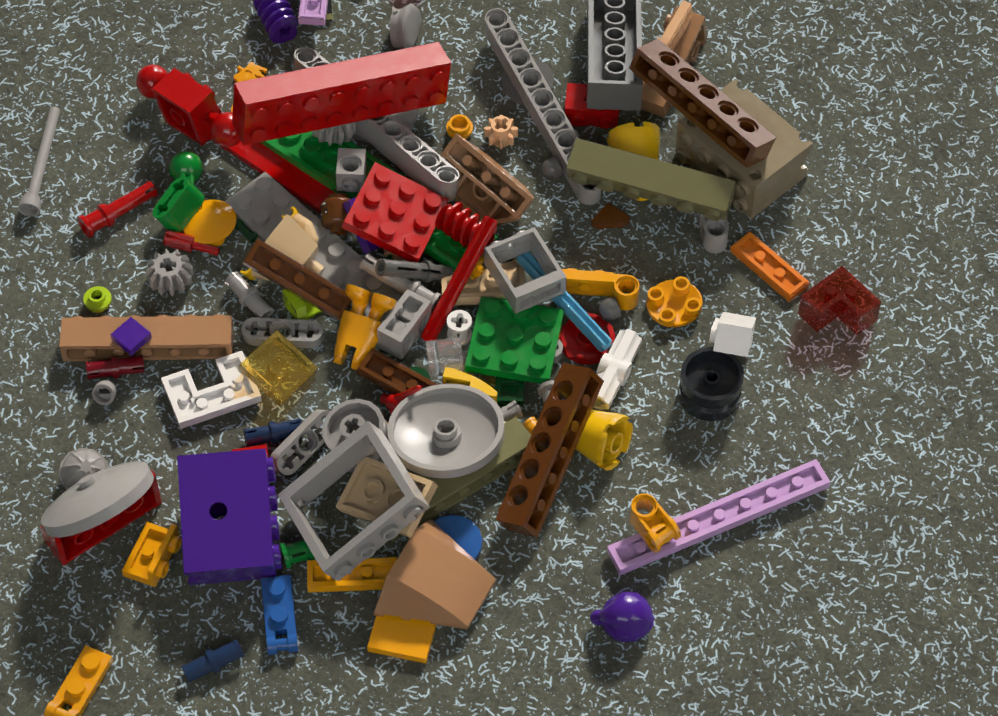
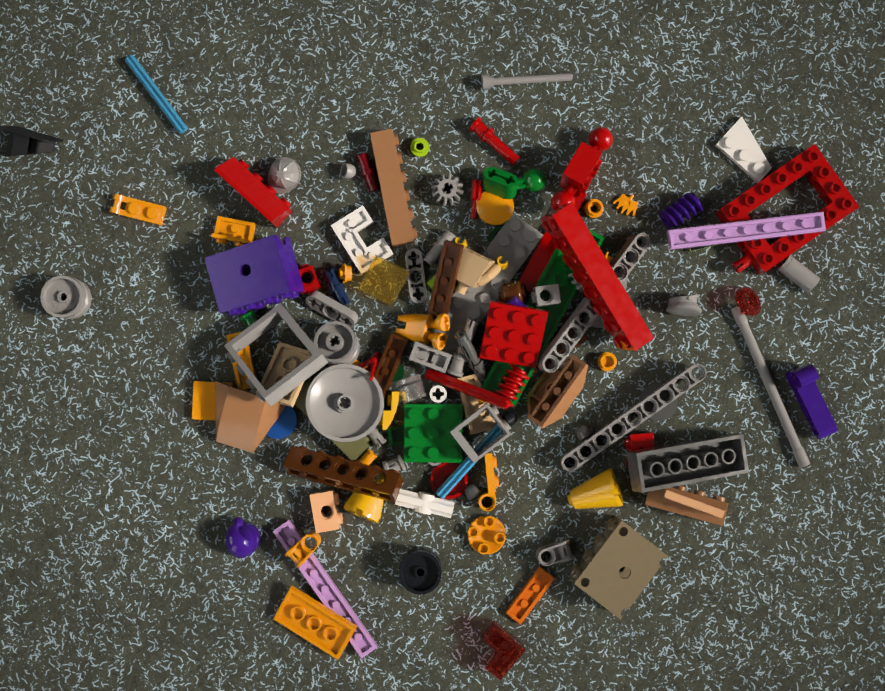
camera: 80 degrees right, 30 degrees up
light grey dish [41,461,154,537] -> none
dark purple tile [110,317,152,356] -> none
dark blue pin [181,639,244,683] -> none
blue plate [261,575,298,655] -> none
light nougat gear [484,115,518,149] -> none
olive brick [566,138,736,221] -> none
reddish brown tile [591,203,630,230] -> none
reddish brown brick [629,39,777,168] -> none
white brick [709,312,756,357] -> none
none -> light orange tile [273,585,358,660]
none -> light nougat brick [310,489,343,533]
none -> light orange plate [338,263,352,283]

